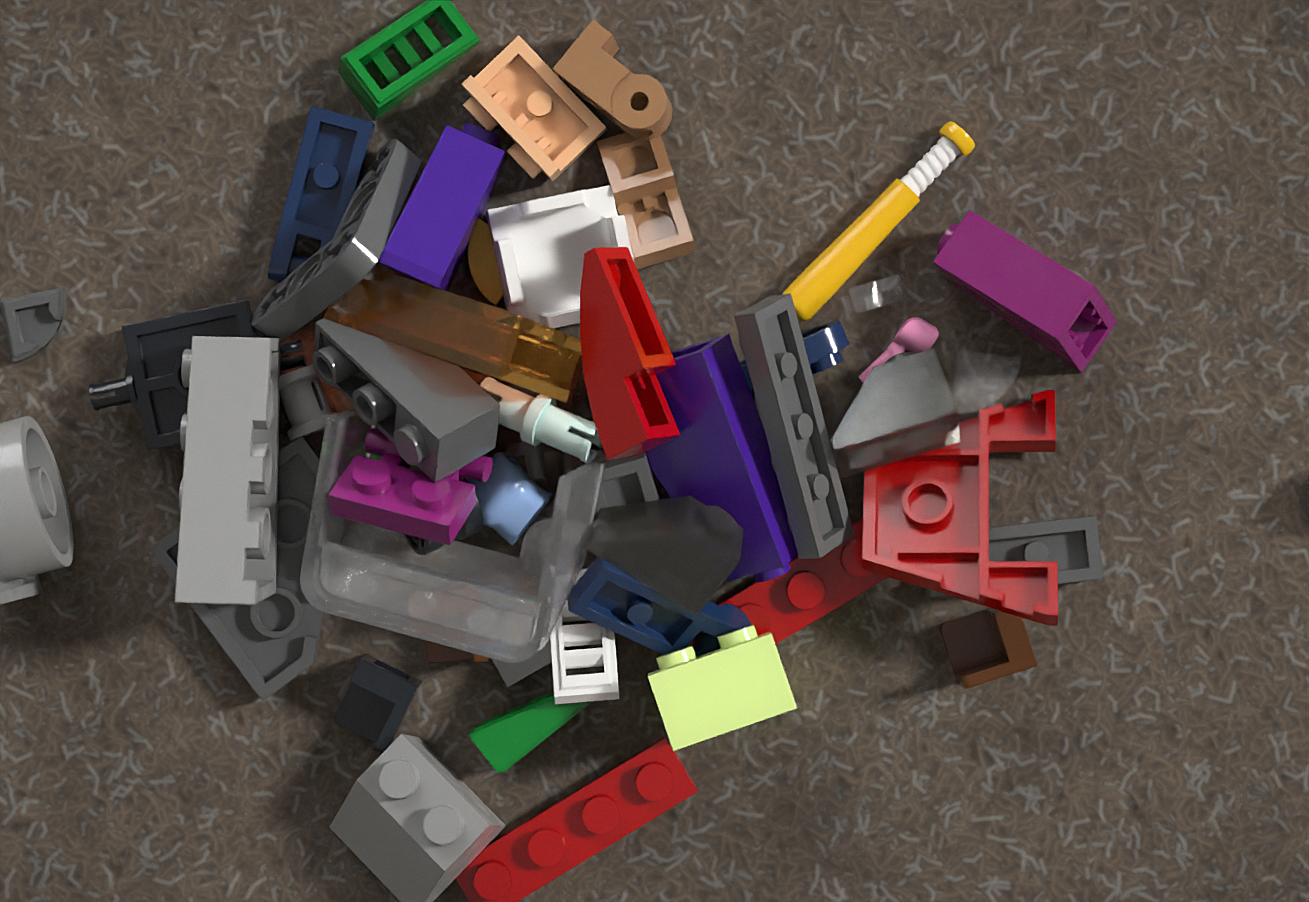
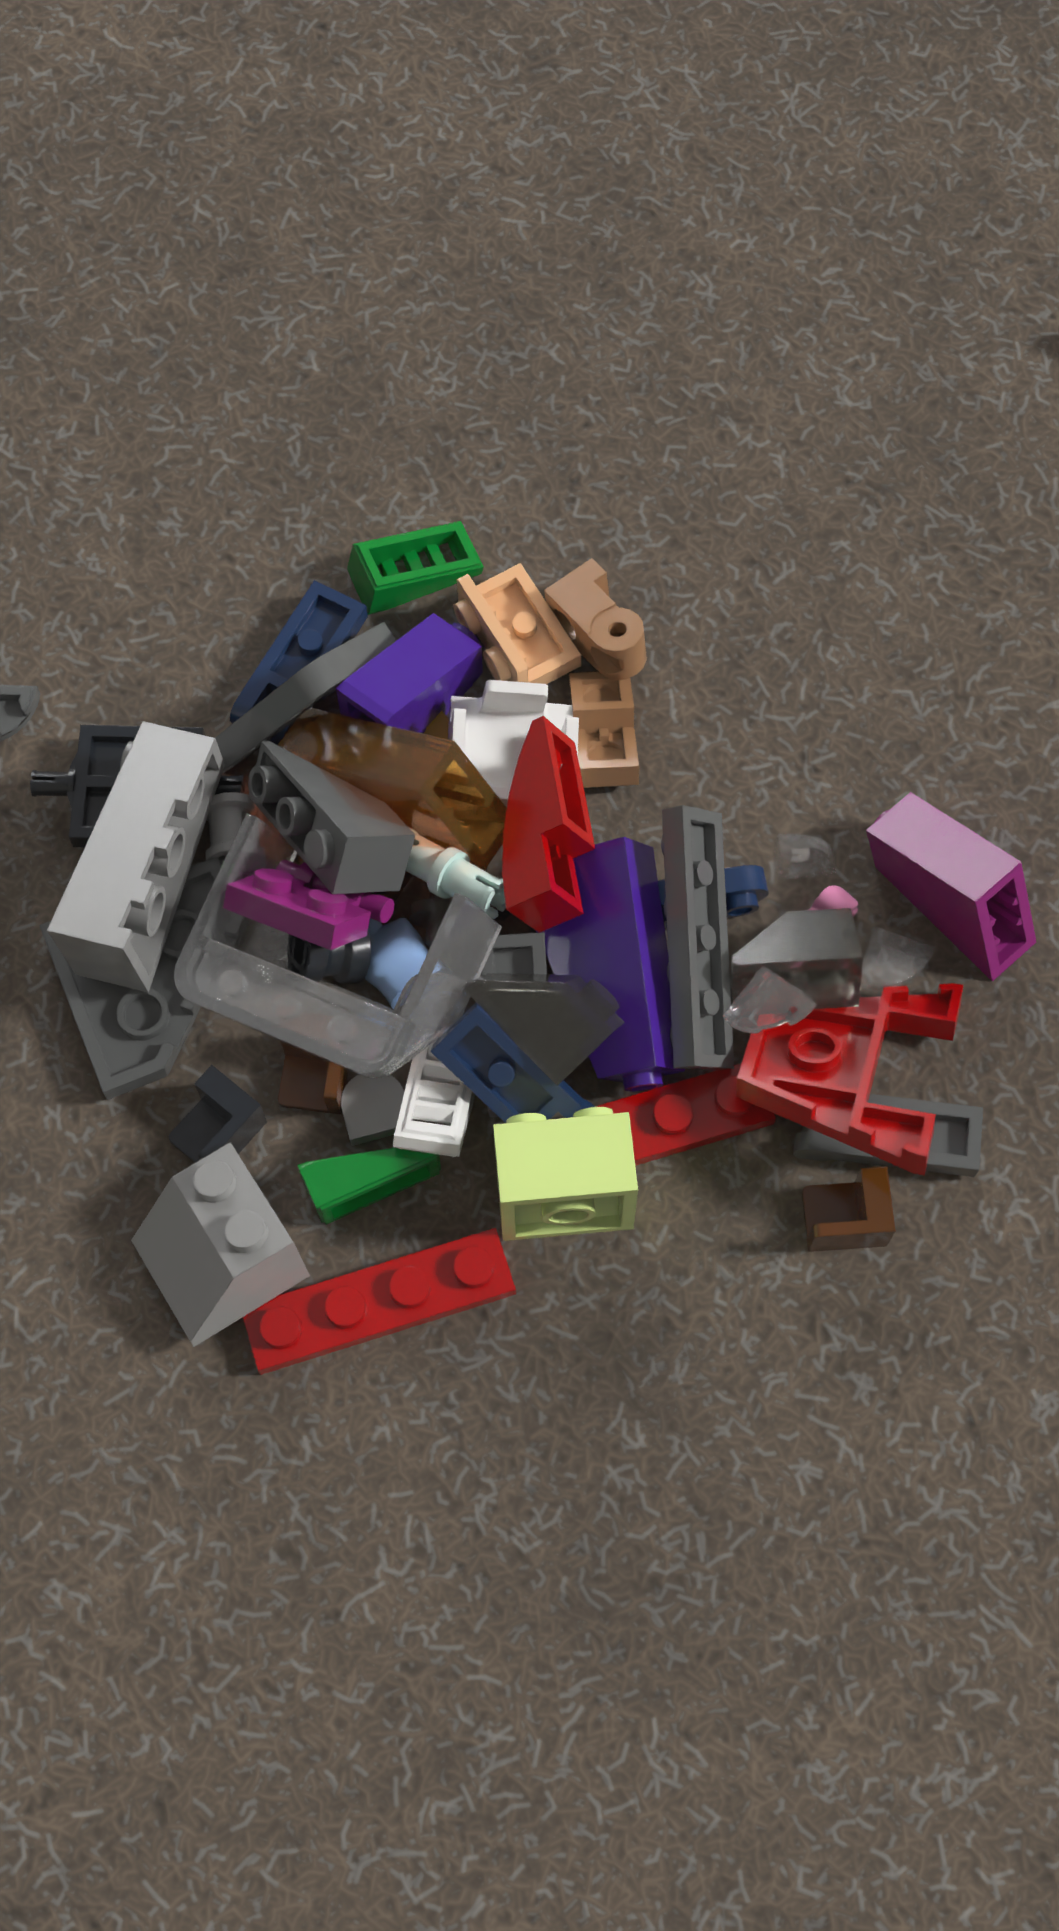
camera: 10 degrees right, 20 degrees down
yellow piece [782,121,975,322] -> none
none -> clear tile [723,965,817,1033]

